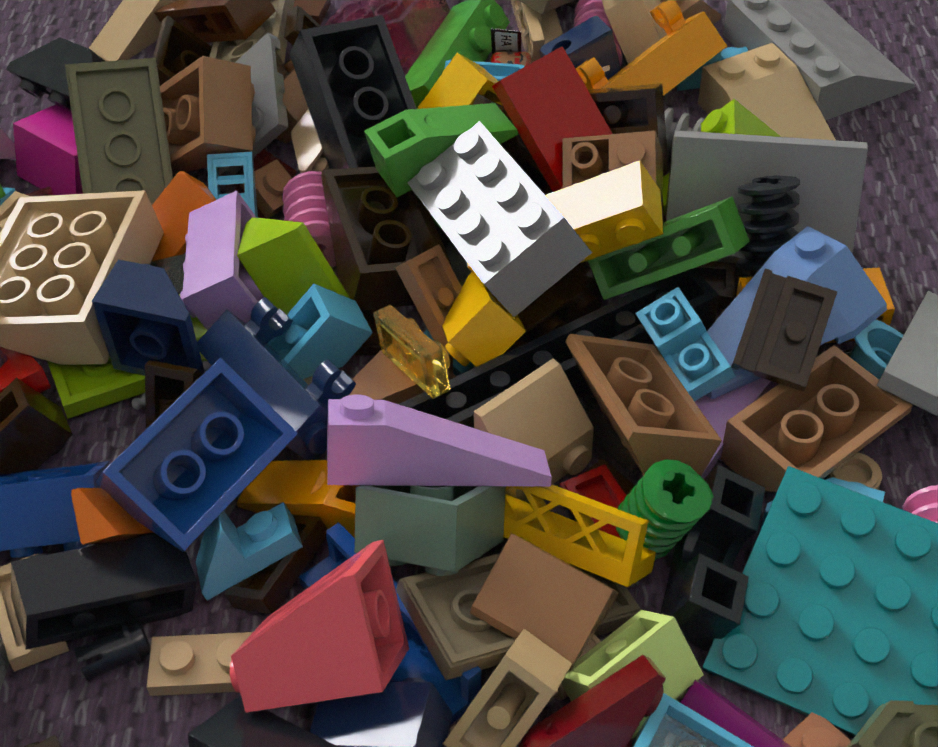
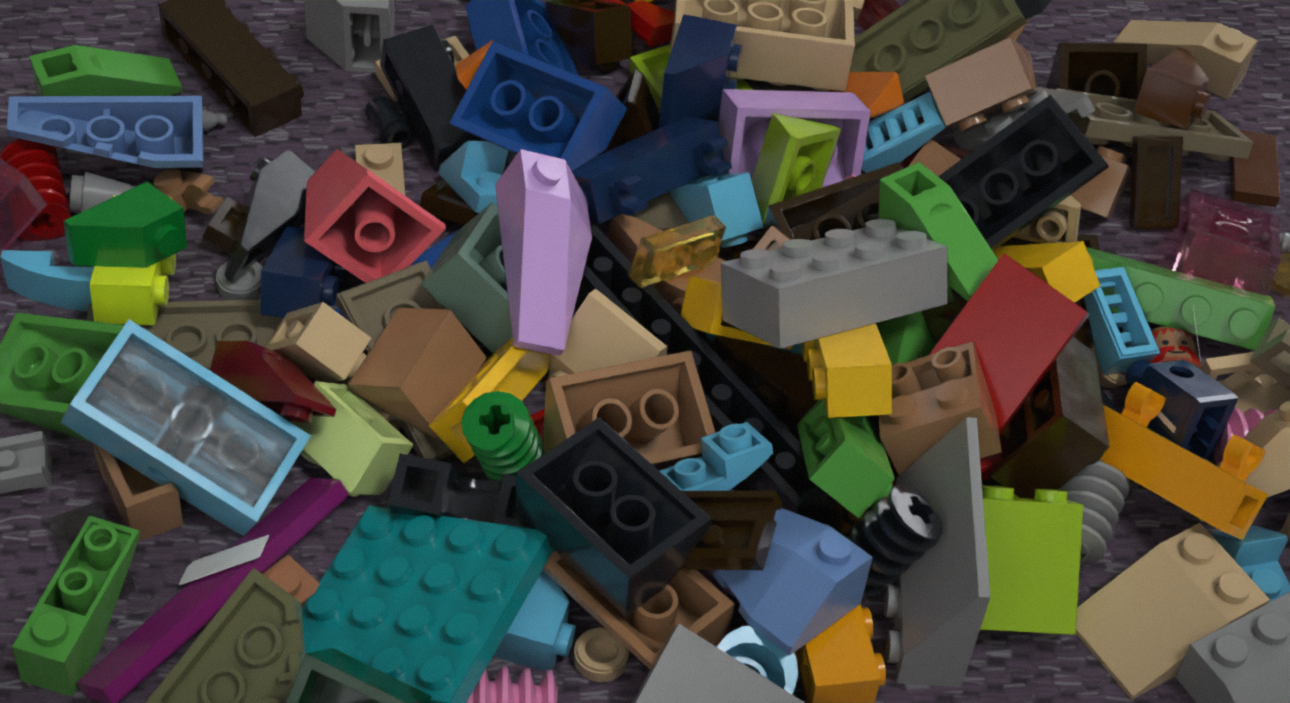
camera: 80 degrees right, 0 degrees up
none -> black slope [515,417,712,617]

